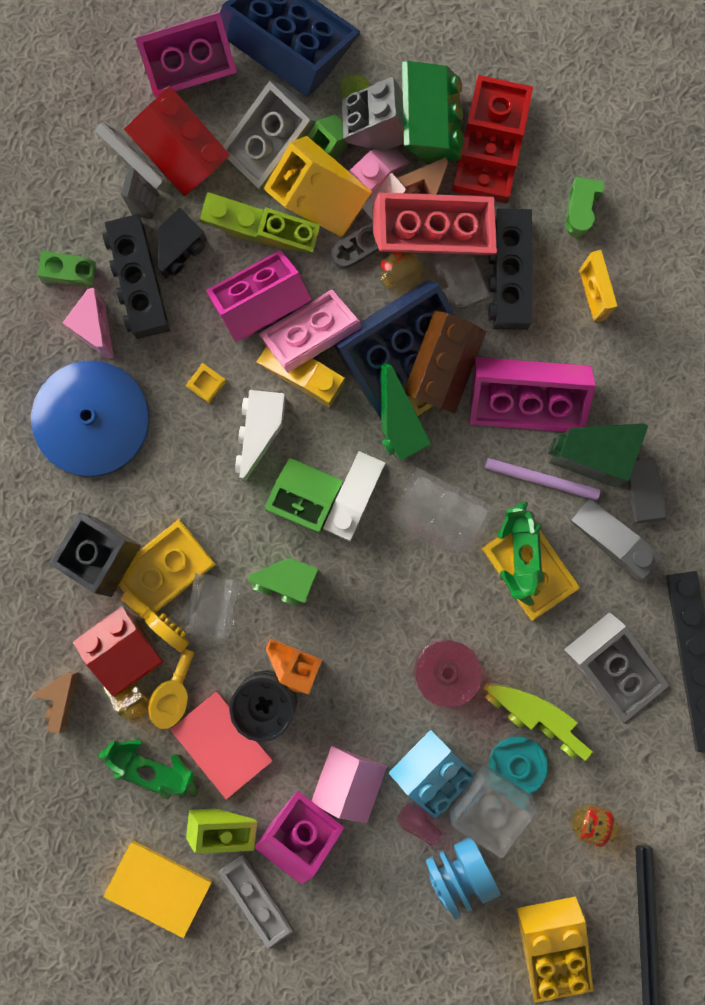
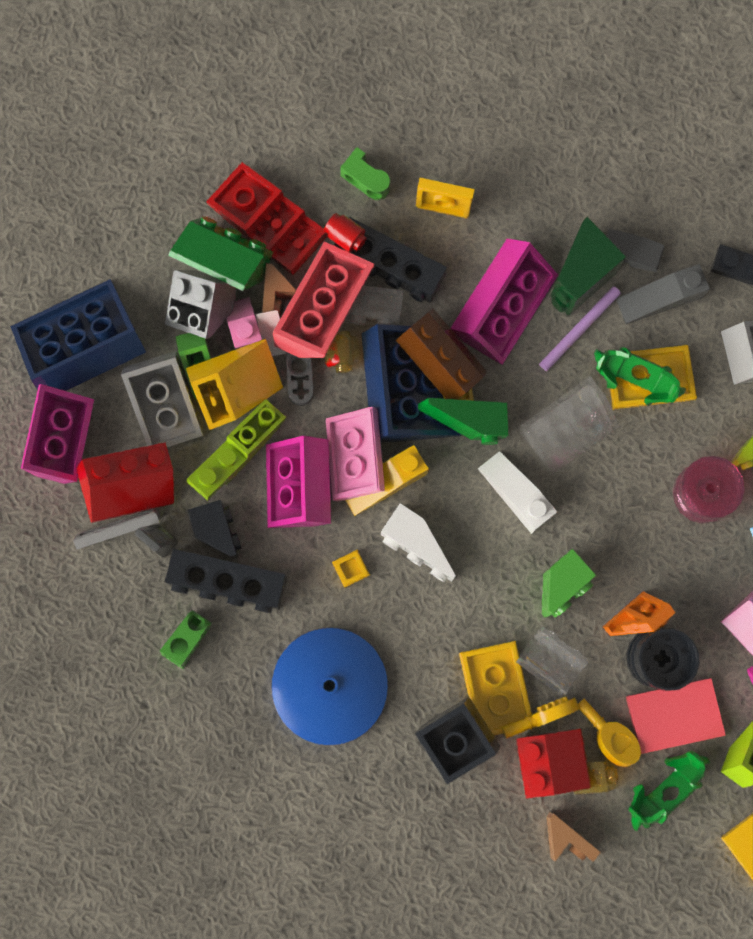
camera: 60 degrees left, 5 degrees down
bright pink slope [63,288,114,359] -> none
bright green slope [264,458,343,534] -> none
clear neon green piece [340,74,369,99] -> none
none -> red brick [324,213,367,253]

